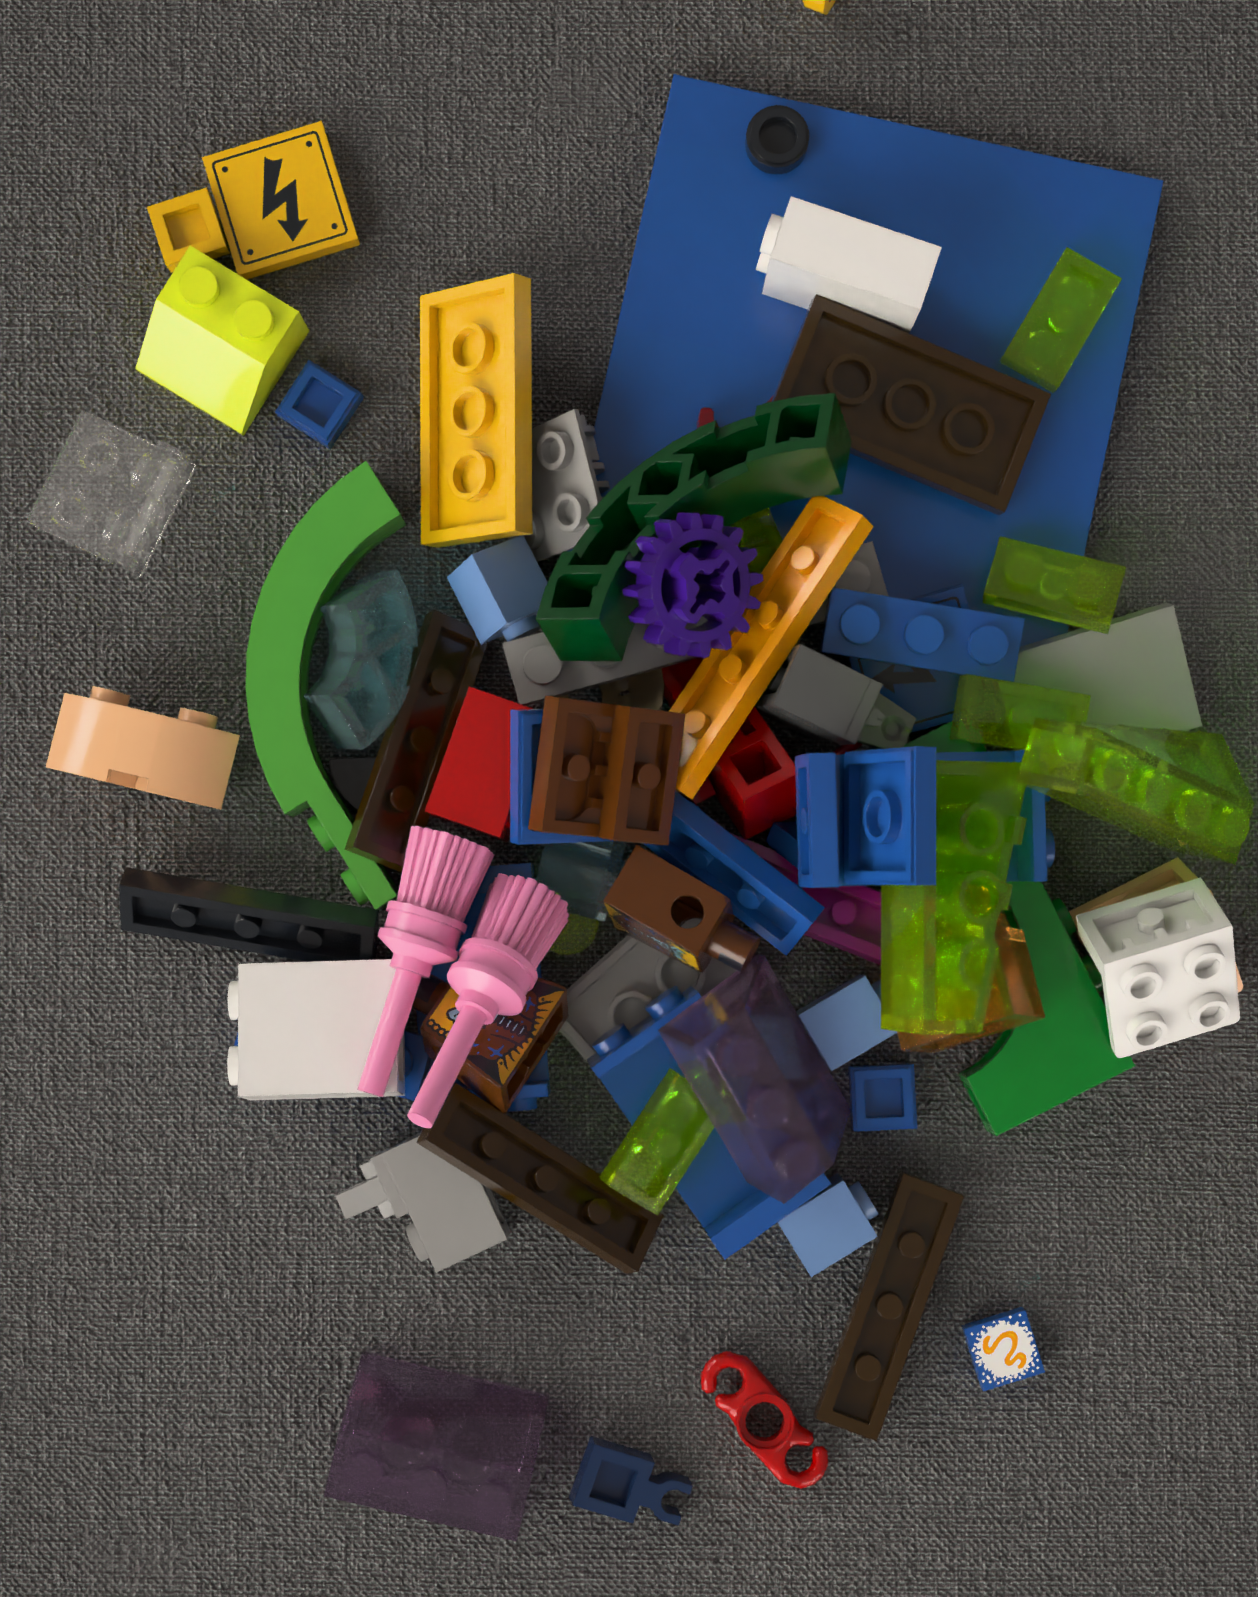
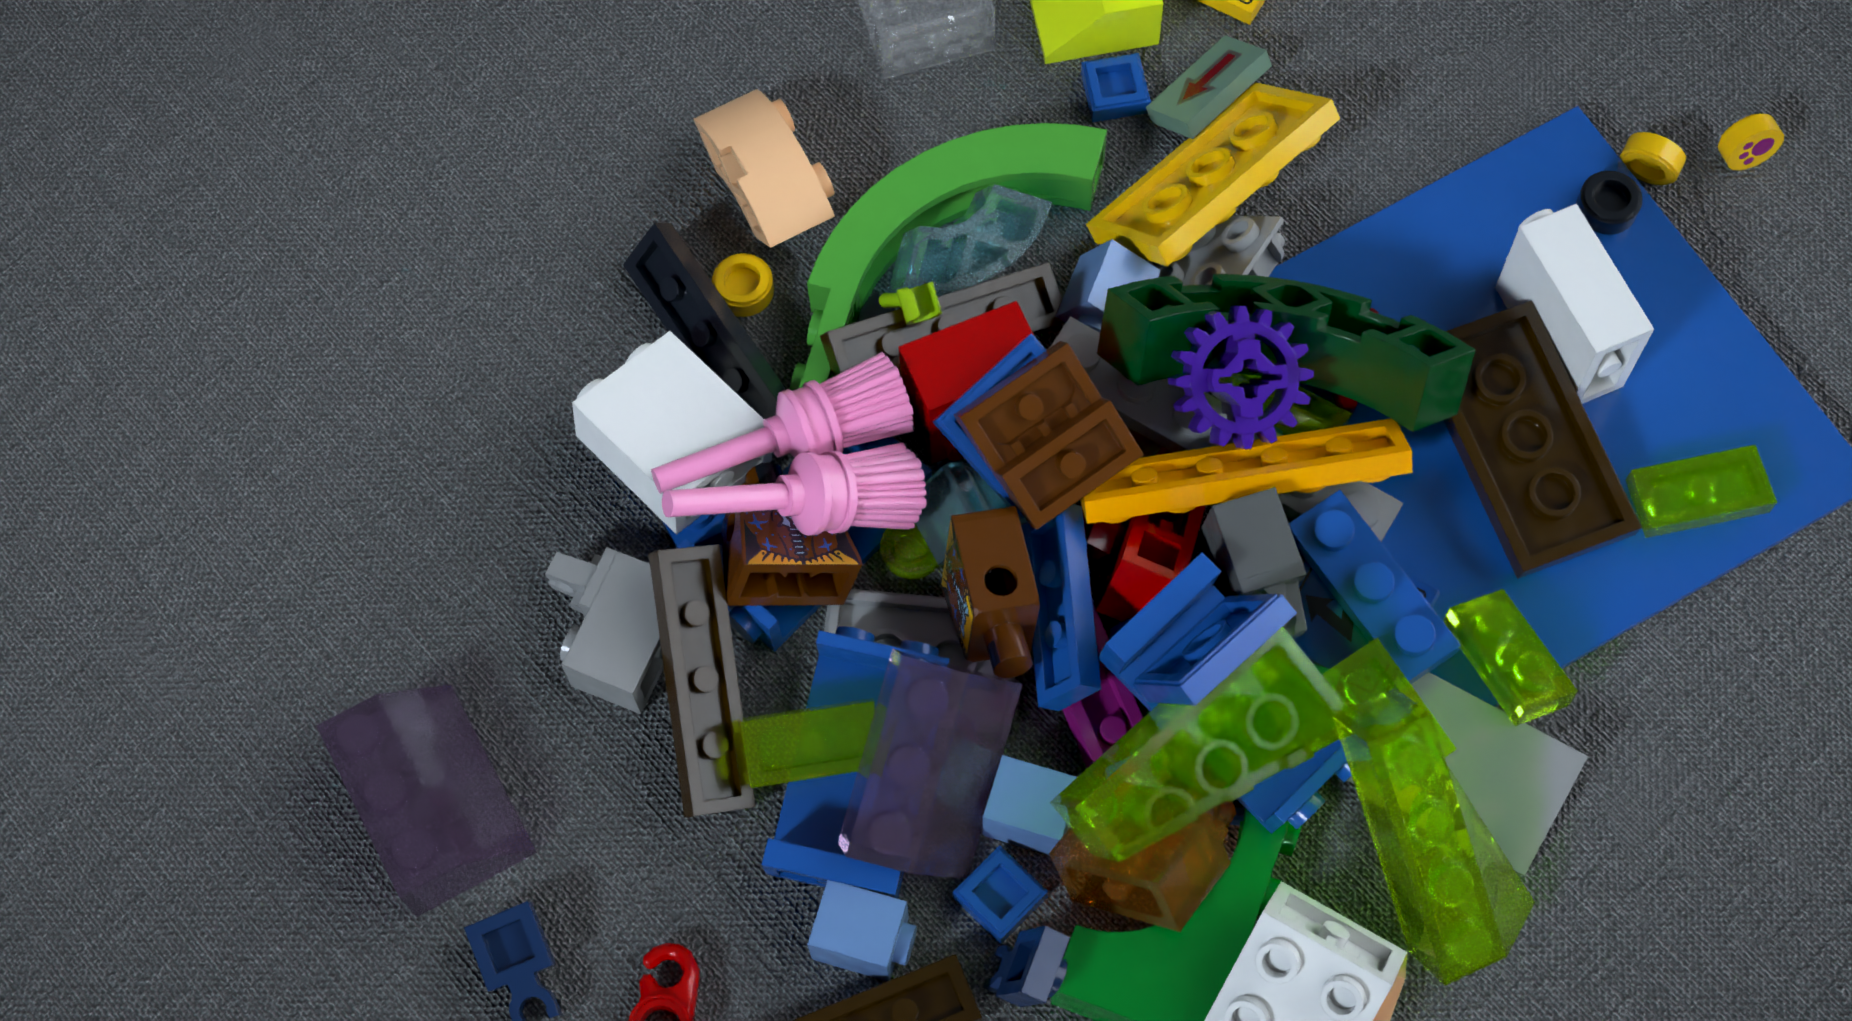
camera: 50 degrees right, 20 degrees down
none -> yellow tile [712,253,774,317]
none -> lime hand [879,282,942,325]
none -> dark blue plate [982,926,1070,1007]
none -> sand green tile [1146,35,1272,139]
none -> yellow tile [1620,132,1686,185]

